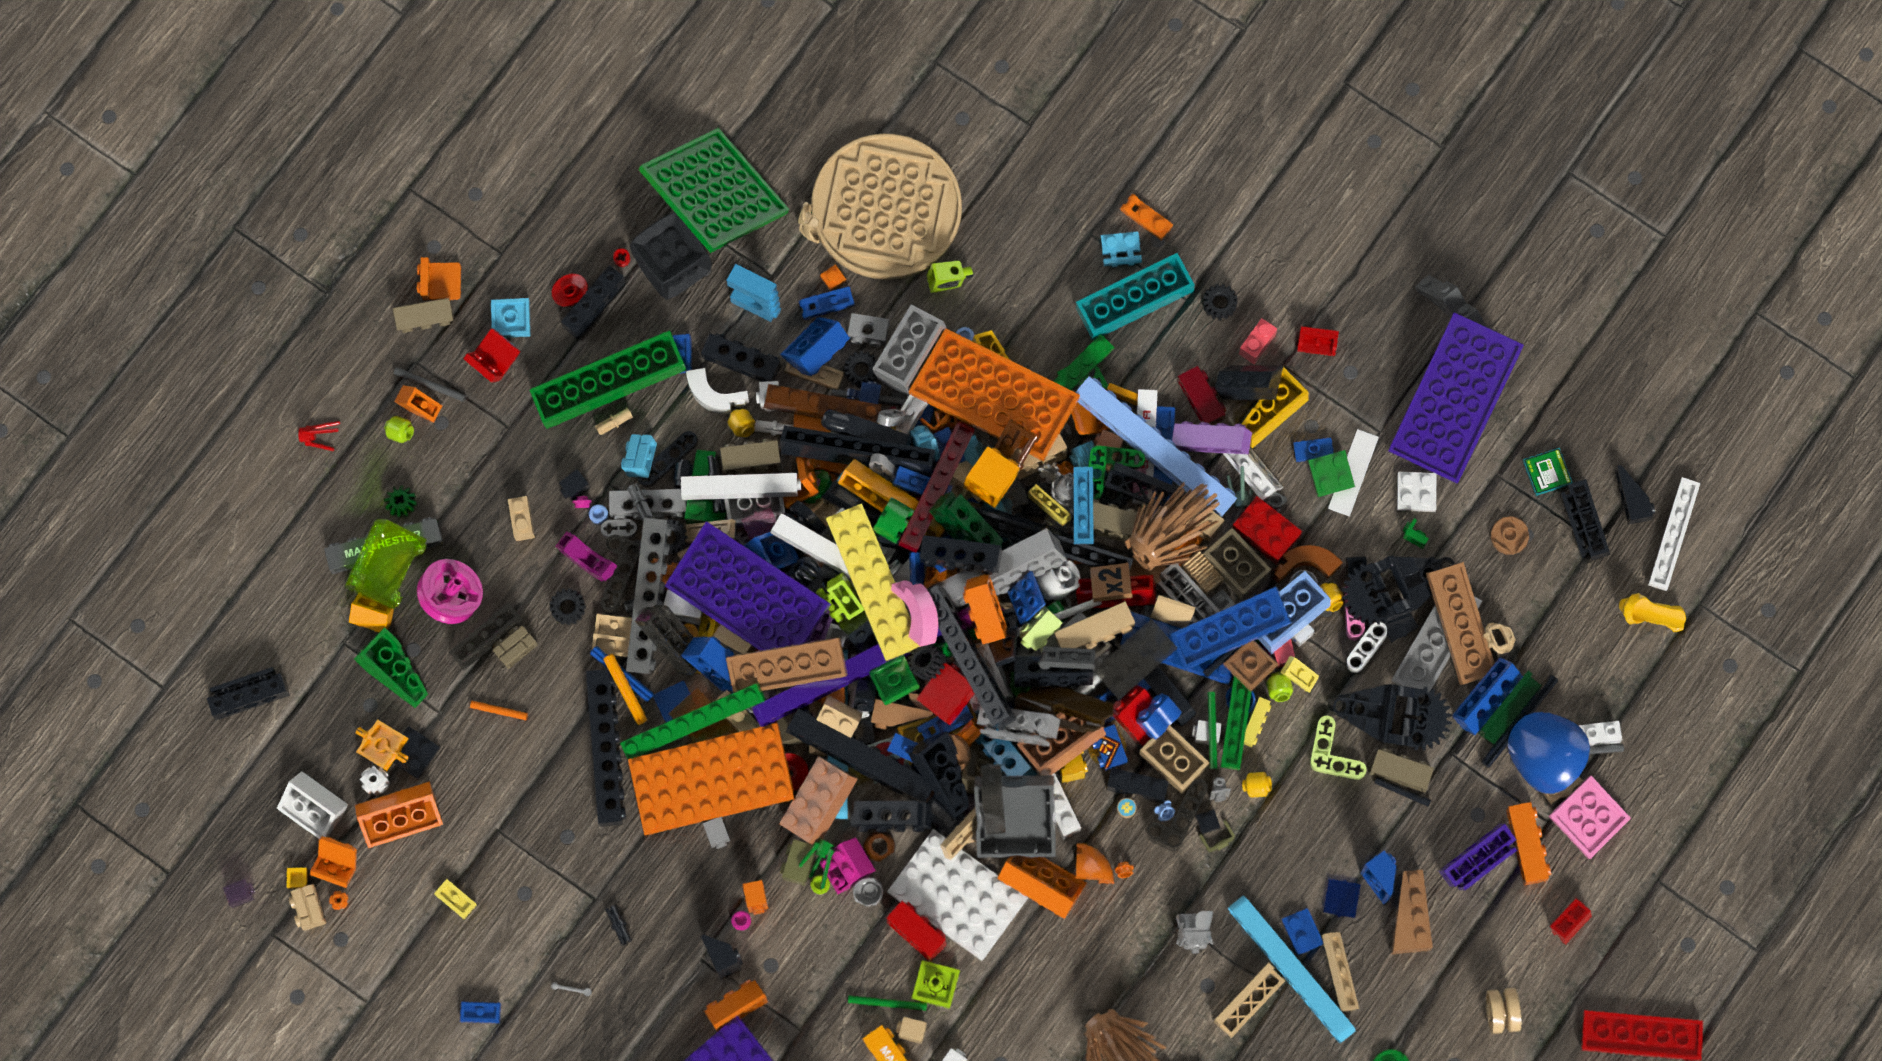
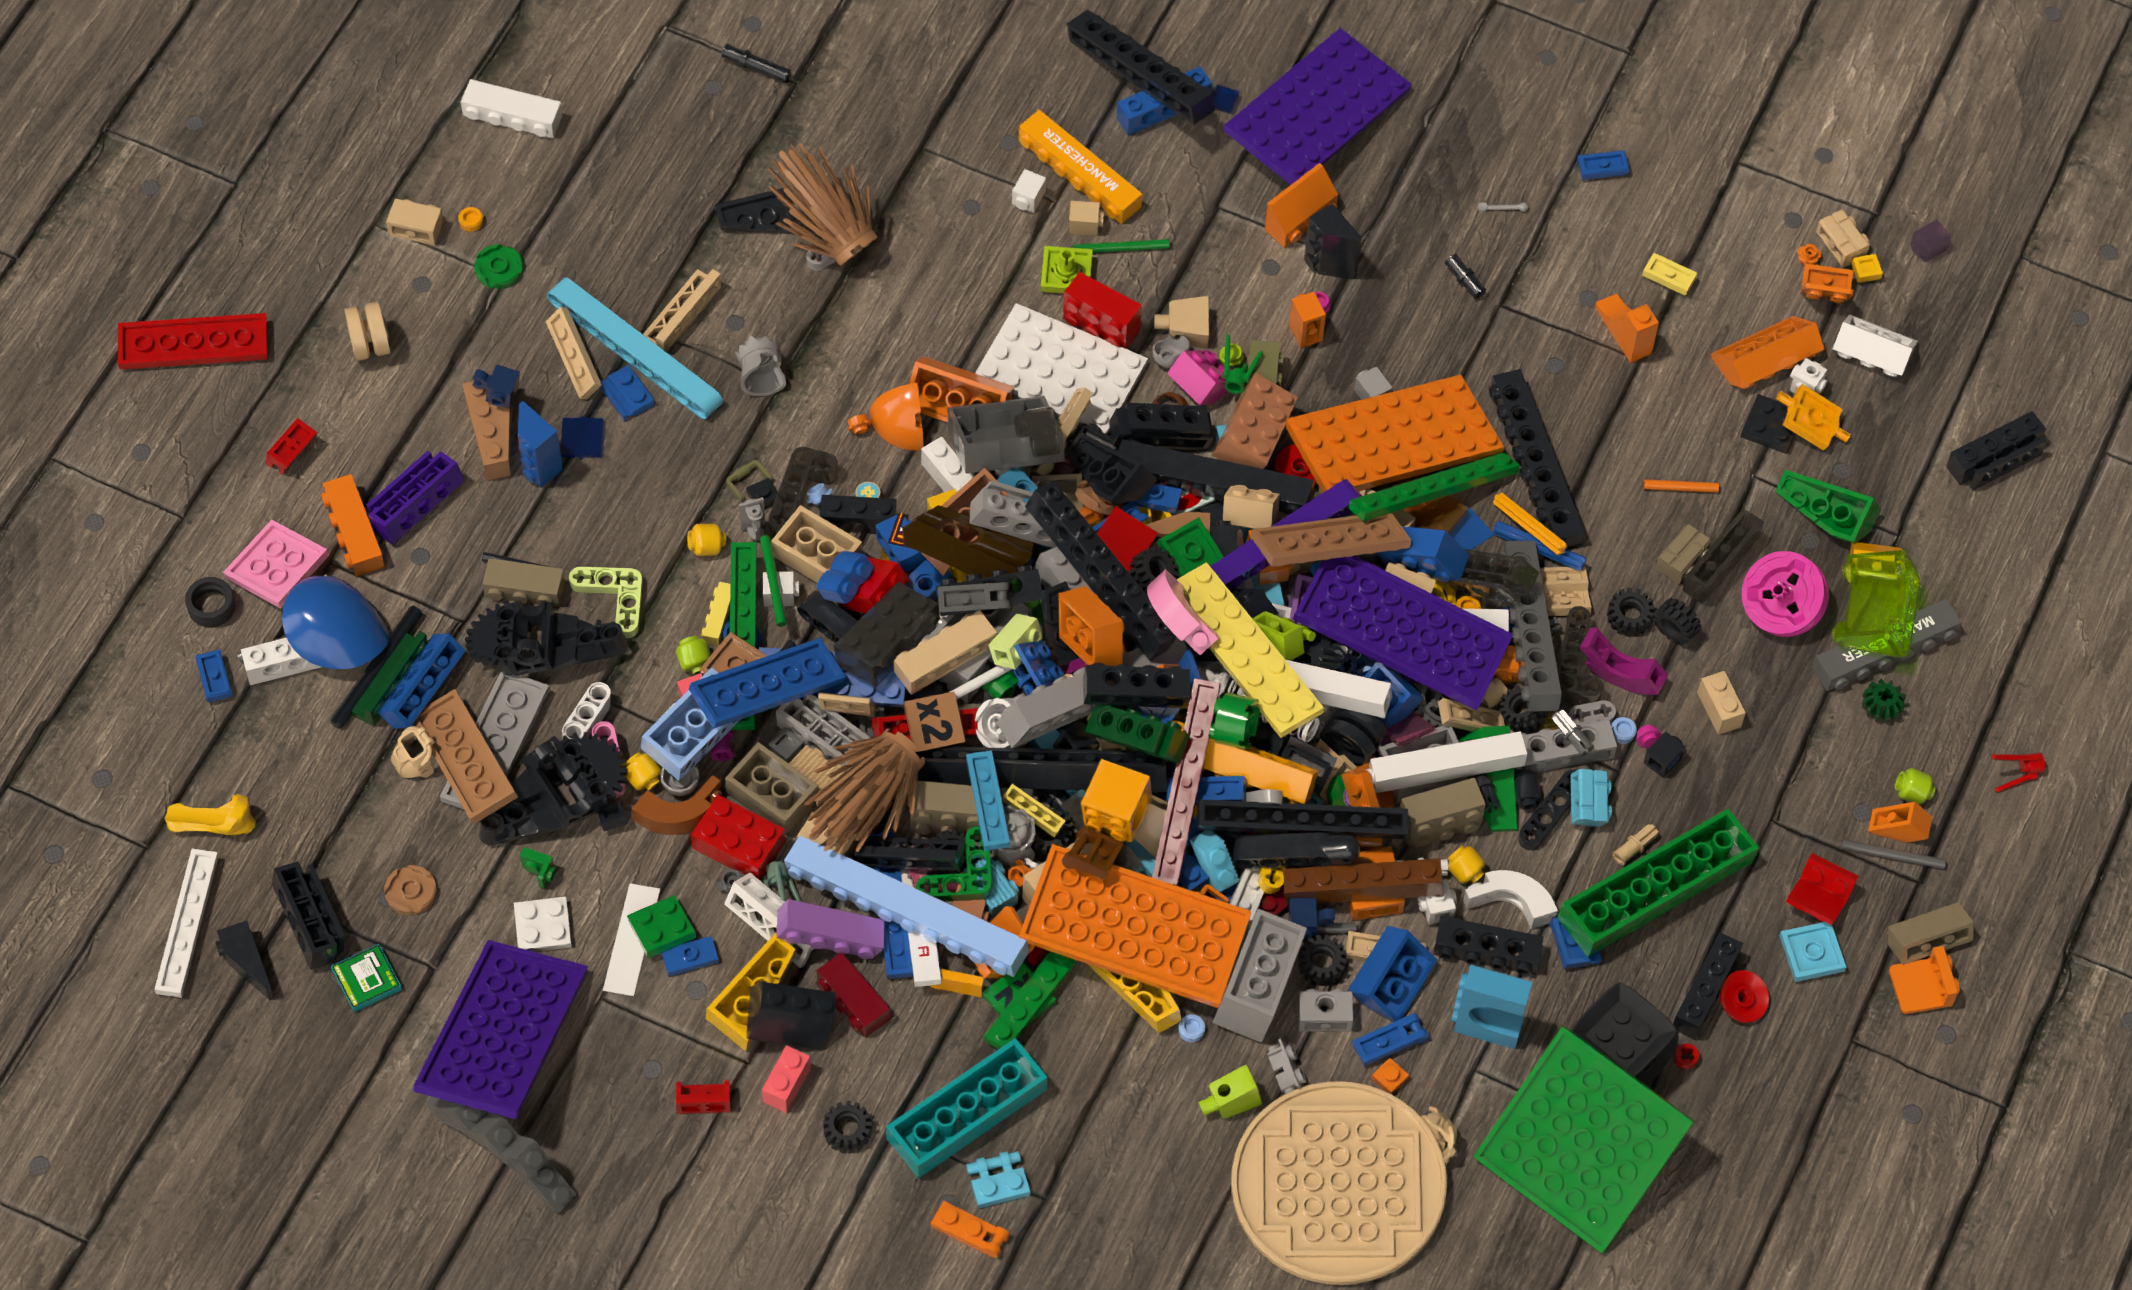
camera: 165 degrees right, 15 degrees down
light grey beam [877,409,906,427] -> none
light yellow plate [1281,656,1319,692] -> none
none -> black tyre [185,577,235,627]
none -> blue plate [195,649,232,703]
none -> dark blue brick [473,364,520,408]
none -> tan torso [1154,296,1209,349]
none -> light grey hinge [1267,1039,1307,1094]
none -> orange arch [1595,293,1659,363]
none -> black tyre [1653,598,1702,645]

